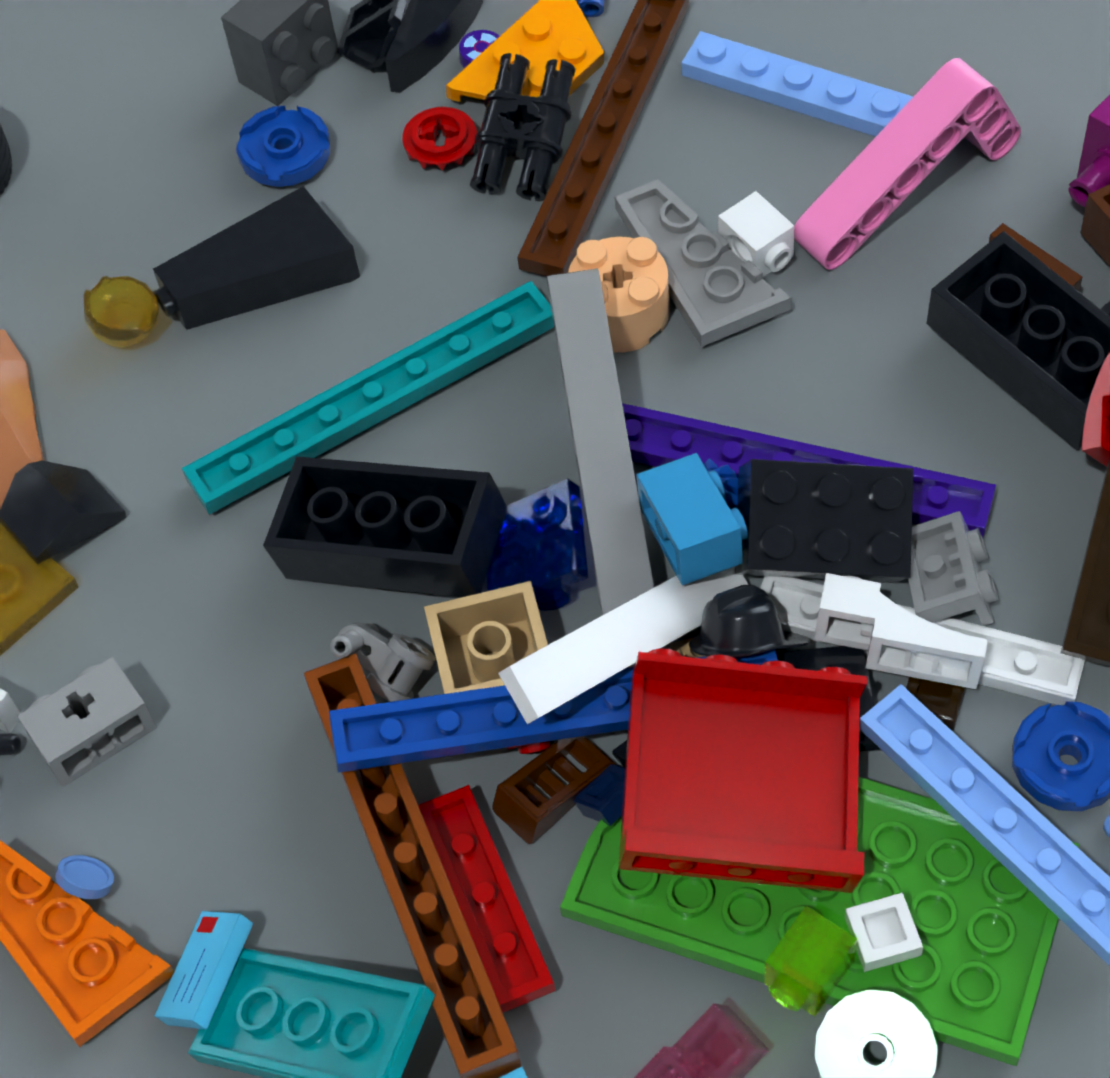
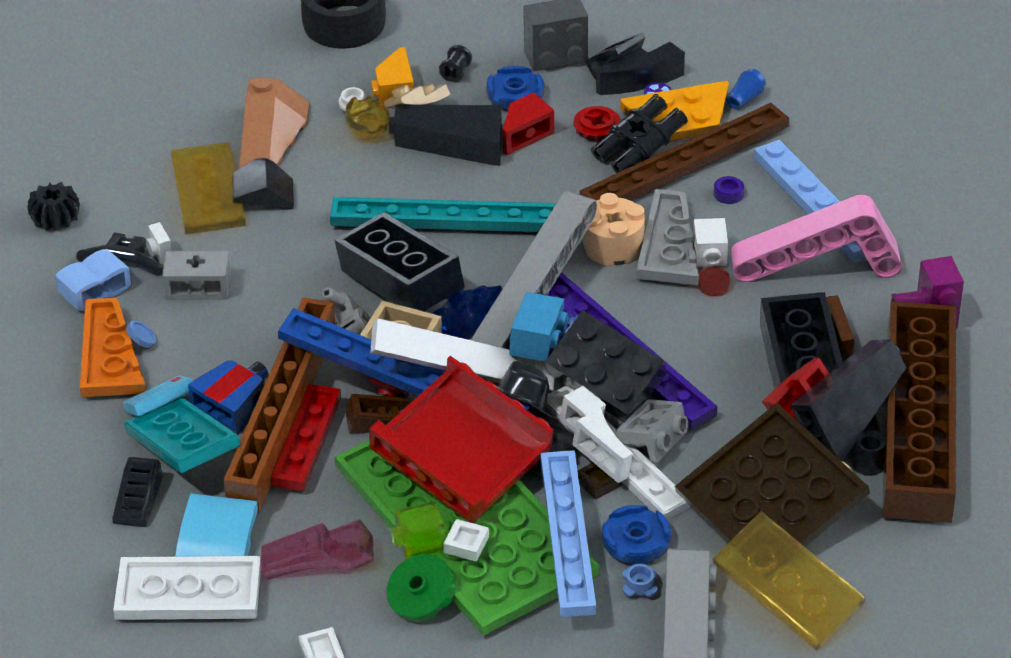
camera: 30 degrees right, 15 degrees down
none -> blue torso [188,360,269,434]
none -> white plate [339,87,368,114]
none -> light orange slope [371,47,414,109]
none -> tan slope [384,83,451,109]
none -> black bush [439,45,473,82]
none -> red slope [503,92,555,155]
none -> clear red tile [698,267,730,296]
none -> dark purple tile [713,176,744,204]

